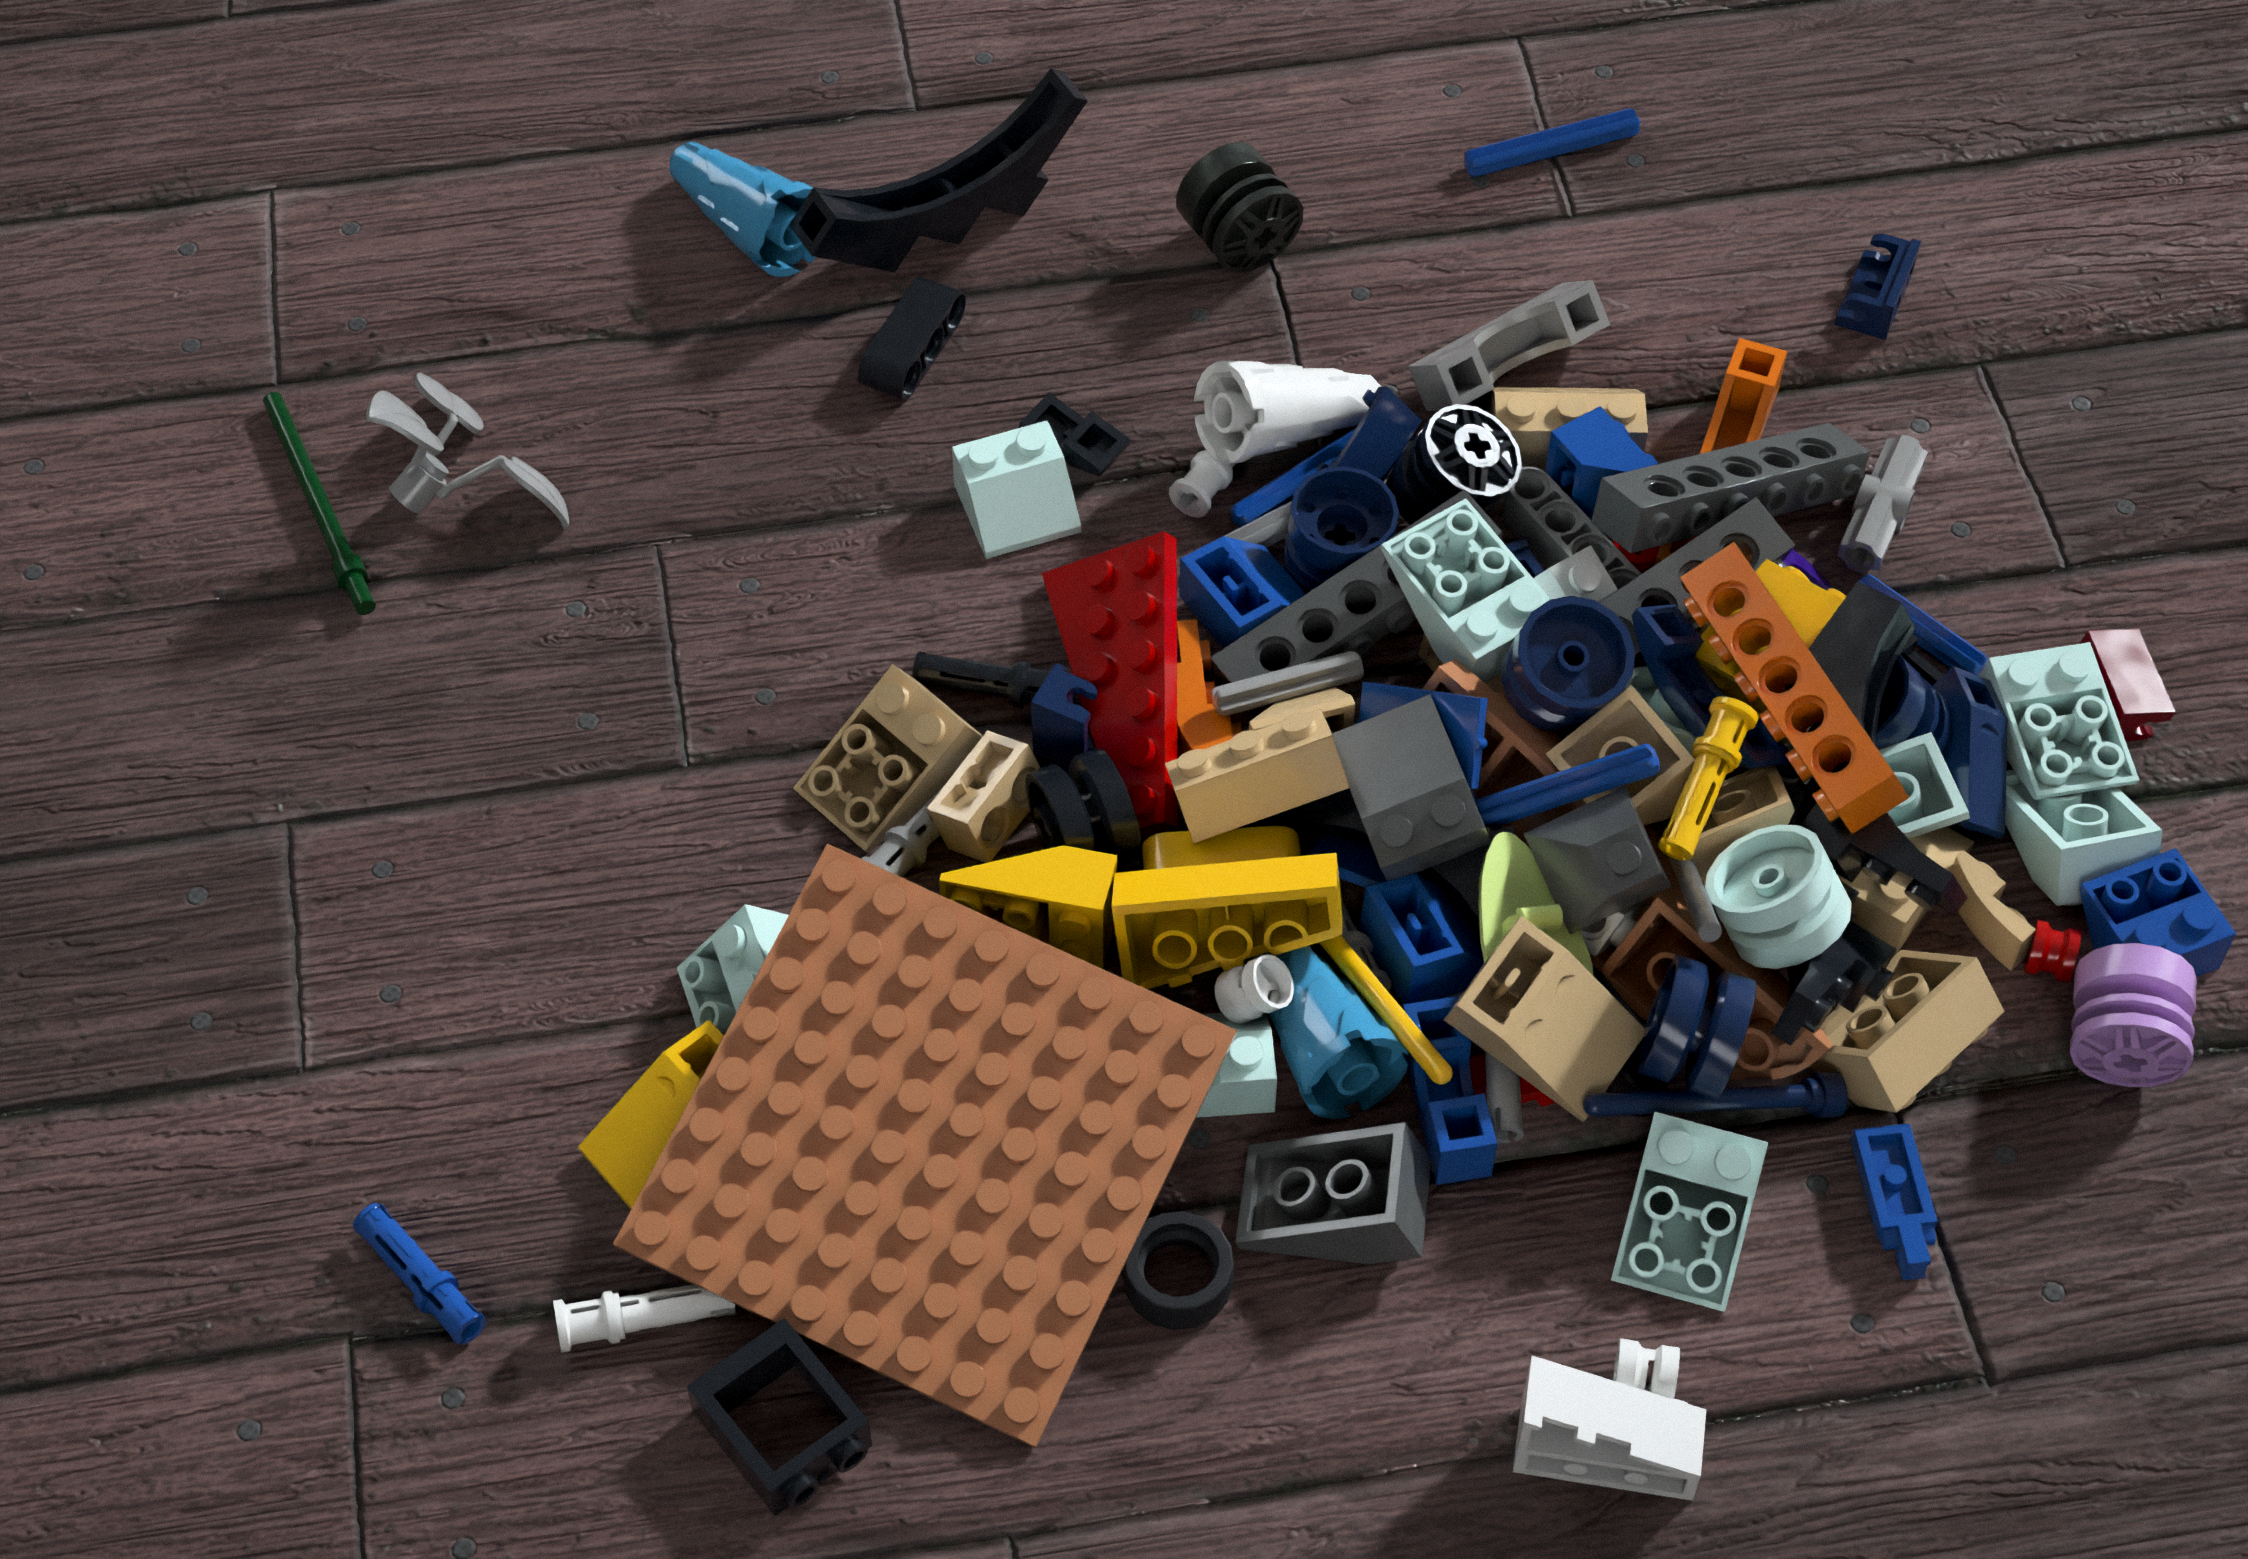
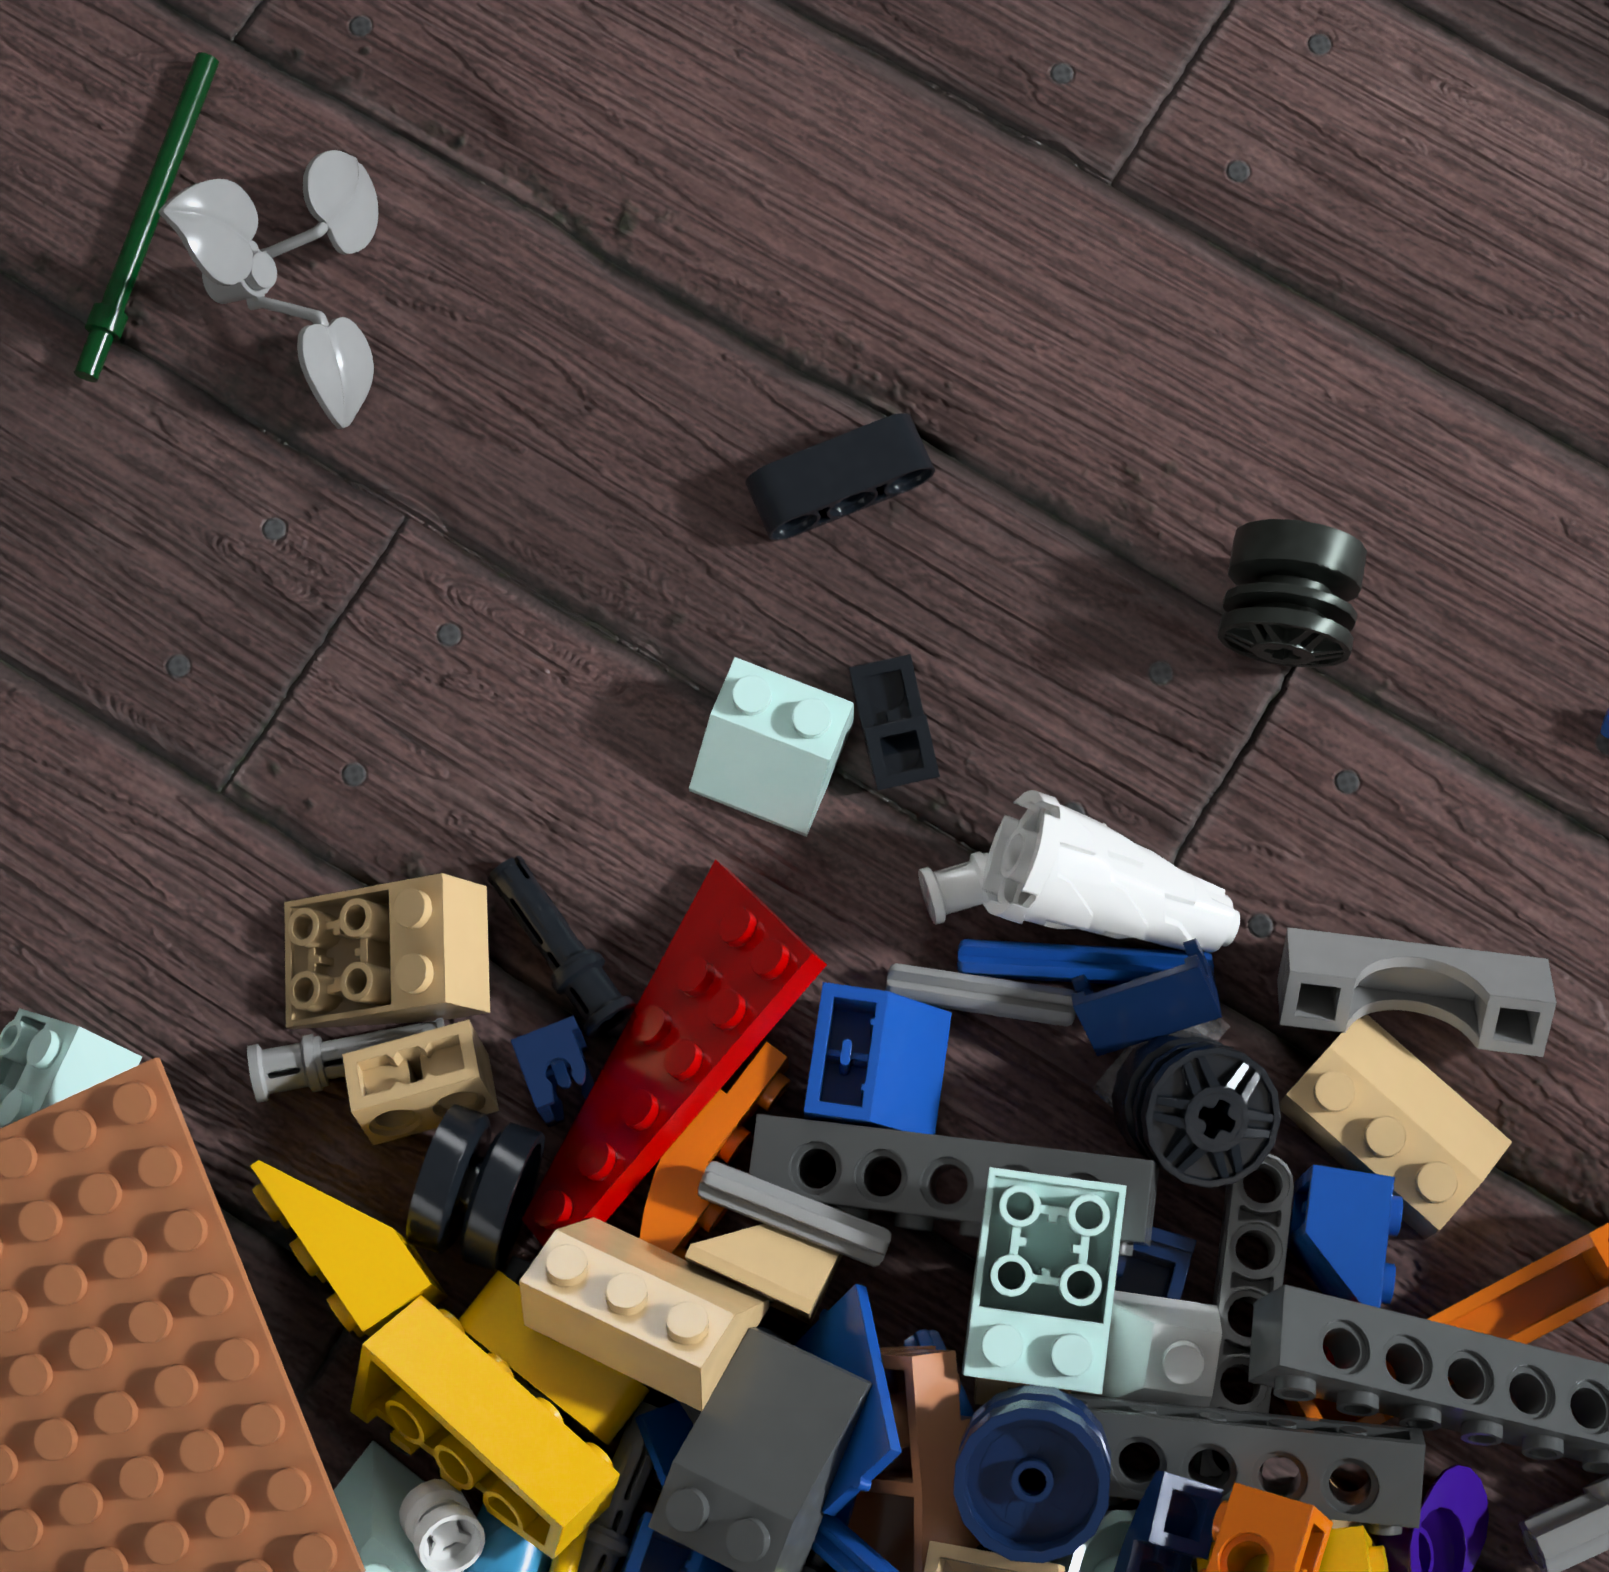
camera: 45 degrees right, 20 degrees up
dark azure cone [669,141,816,277] -> none
black arch [789,68,1088,273] -> none
dark blue wheel [1283,466,1399,594] -> none

